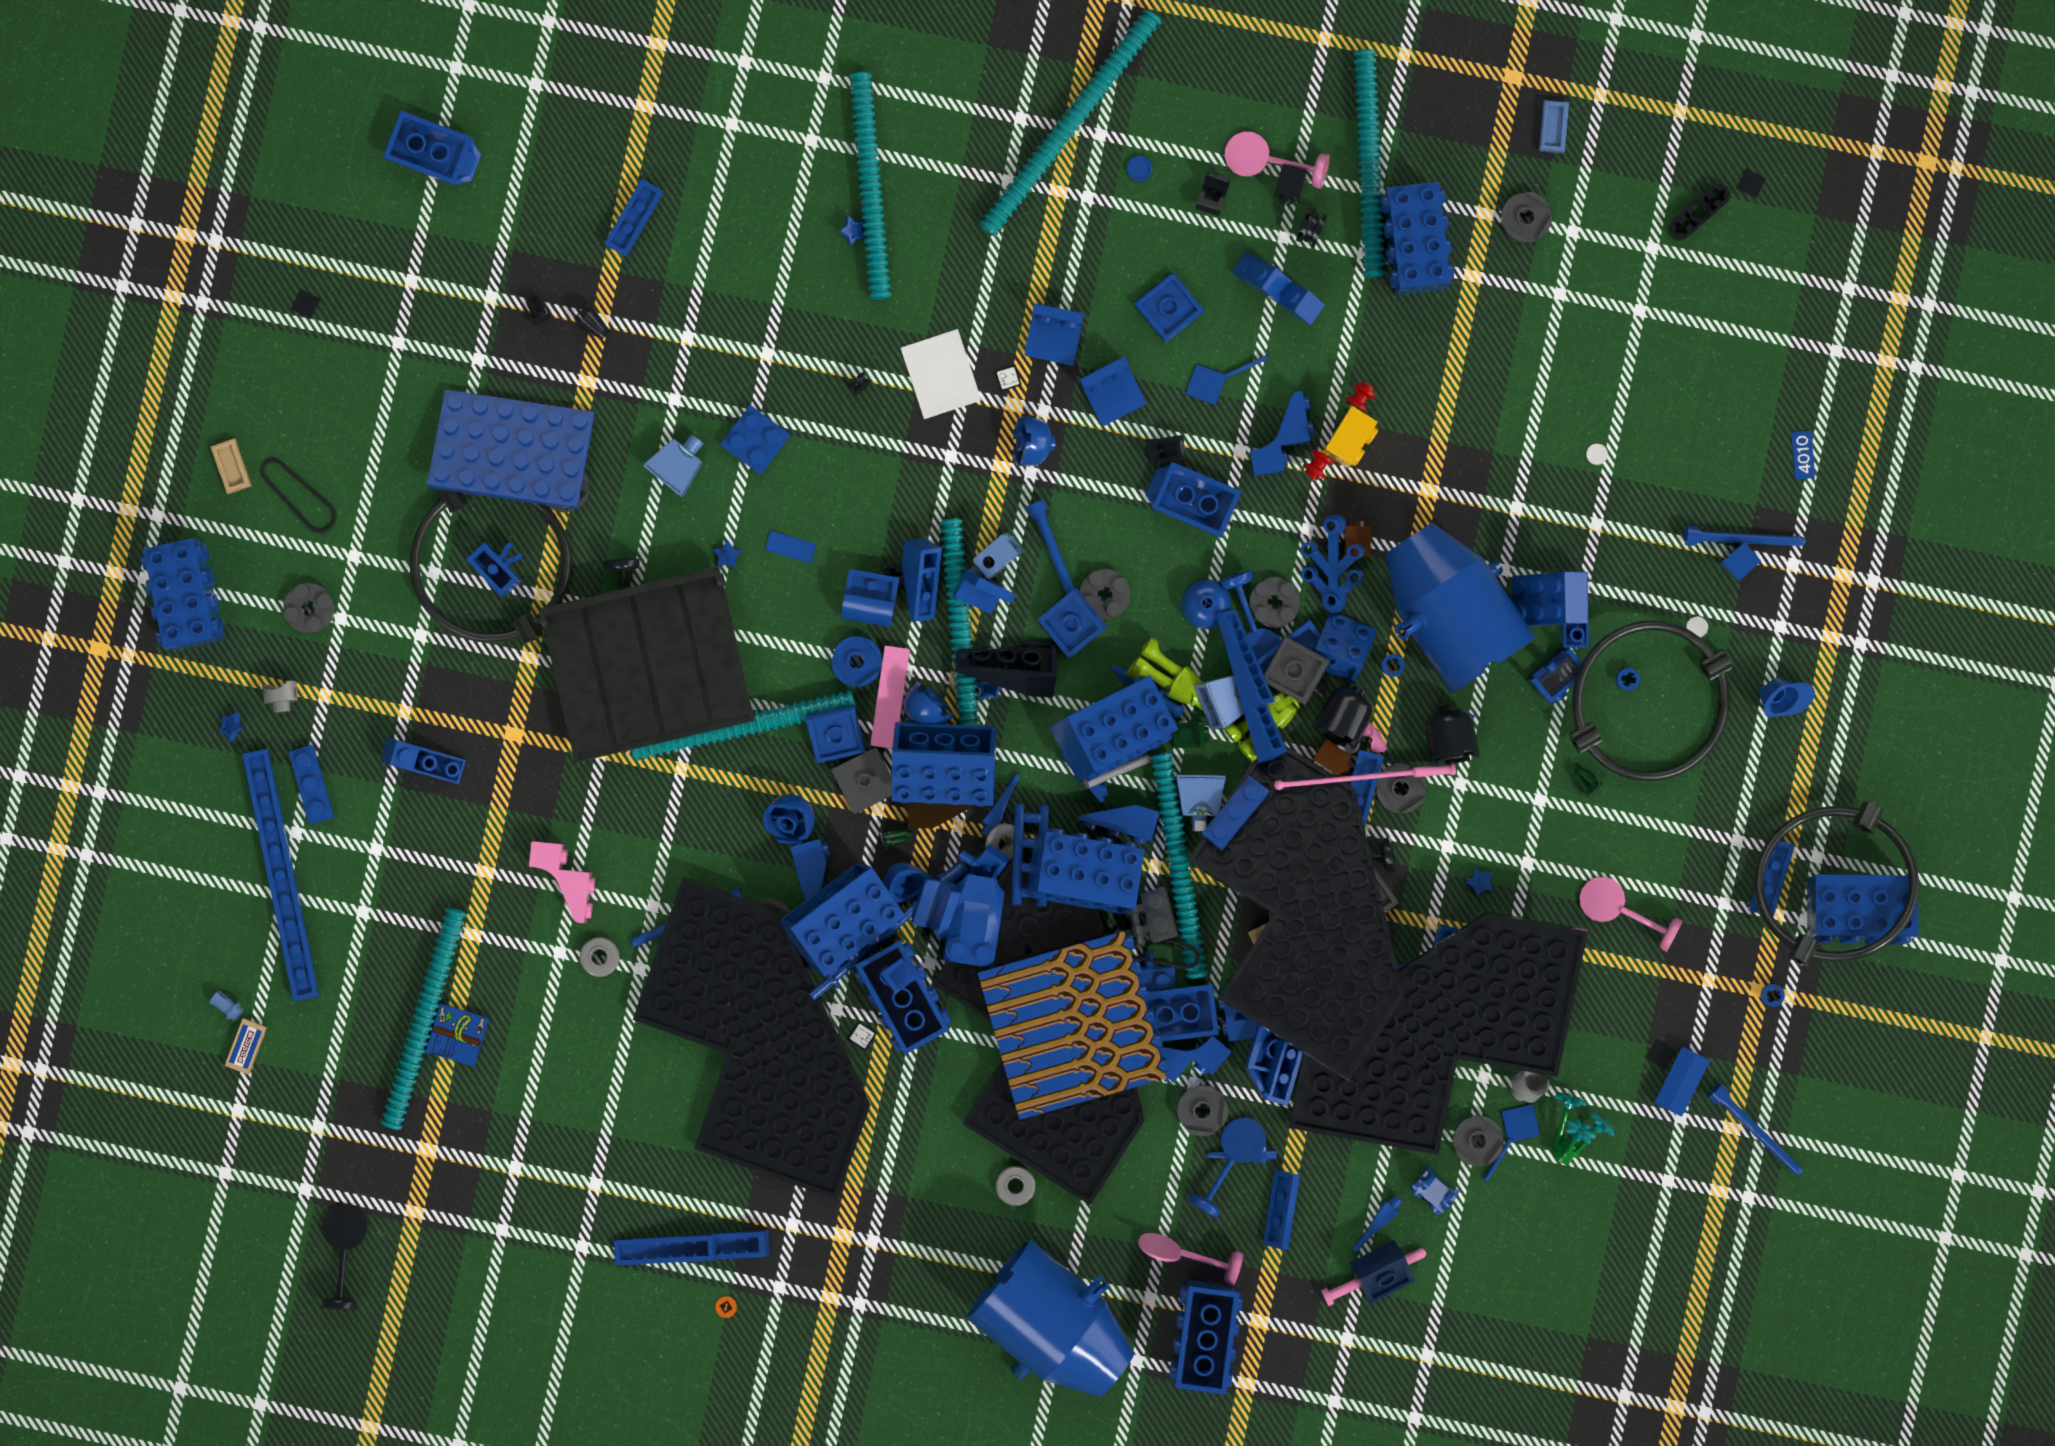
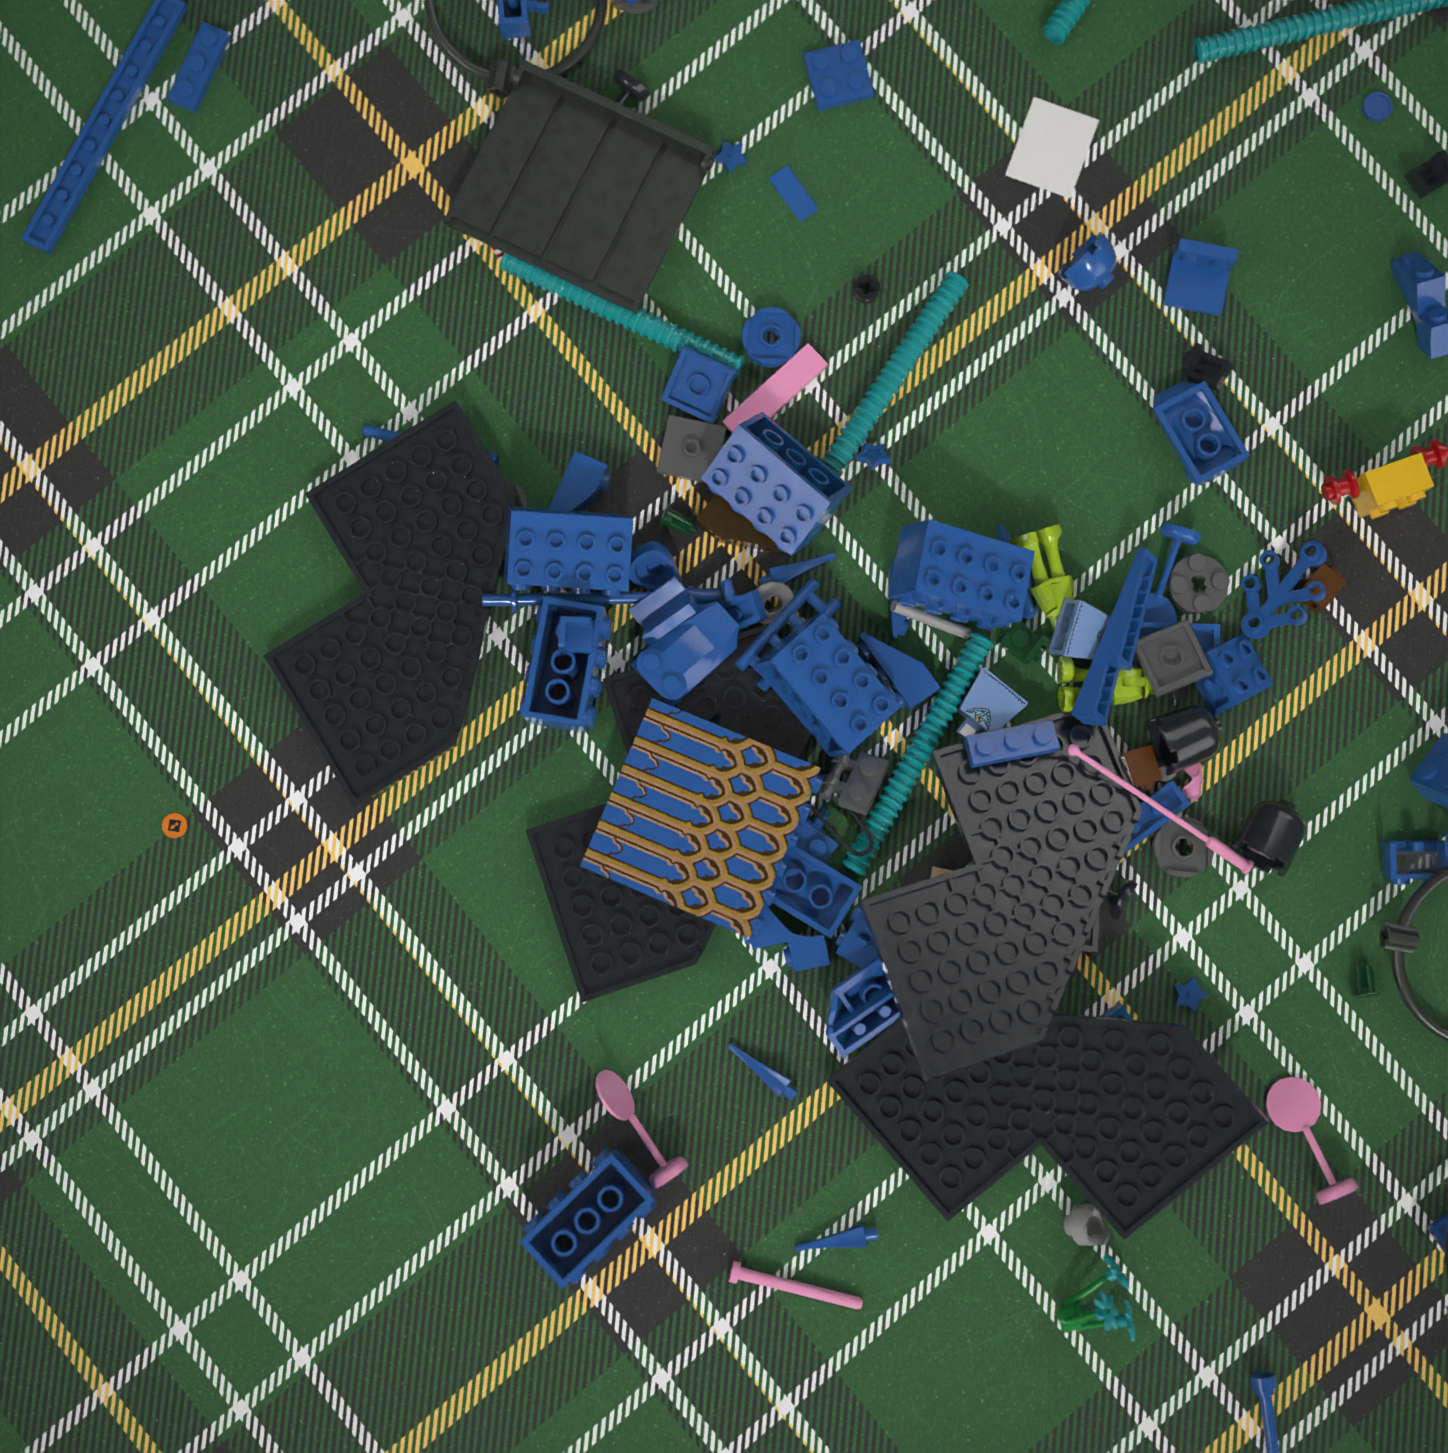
camera: 45 degrees right, 5 degrees down
blue slope [380,737,466,784] -> none
teal piece [380,907,467,1130] -> none
blue tile [426,1003,490,1067] -> none
bright pink arch [529,841,595,923] -> none
light grey piece [580,937,620,977] -> none
blue slope [614,1230,770,1266] -> none
medium blue torso [643,435,703,498] -> none
blue cylinder [763,794,815,845] -> none
blue brick [841,569,899,627] -> none
black bush [847,371,872,396] -> none
sticker [847,1021,877,1051] -> none
blue slope [901,538,942,622] -> none
blue cylinder [904,682,954,725] -> none
blue panel [953,569,1015,614] -> none
black wedge [955,640,1057,698] -> none
blue piece [966,1239,1134,1397] -> none
medium blue torso [970,532,1024,579] -> none
sticker [994,364,1022,392] -> none
light grey piece [996,1166,1035,1206] -> none
blue bracket [1024,303,1084,366] -> none
blue piece [1026,500,1074,595] -> none
blue plate [1037,588,1107,658] -> none
dark grey plate [1080,569,1130,620] -> none
blue tile [1134,272,1205,343] -> none
dark grey plate [1177,1085,1228,1136] -> none
blue cylinder [1181,579,1231,629] -> none
blue piece [1186,355,1268,406] -> none
blue piece [1187,1118,1266,1219] -> none
blue arch [1249,391,1314,477] -> none
blue plate [1263,1170,1300,1250] -> none
dark blue bracket [1349,1240,1415,1304] -> none
blue bush [1381,654,1405,677] -> none
blue piece [1385,523,1535,693] -> none
blue piece [1410,1165,1460,1215] -> none
dark grey plate [1452,1115,1503,1166] -> none
blue piece [1484,1104,1540,1182] -> none
black sticker [1646,1039,1677,1070] -> none
blue piece [1654,1047,1710,1117] -> none
blue bush [1760,984,1785,1007] -> none

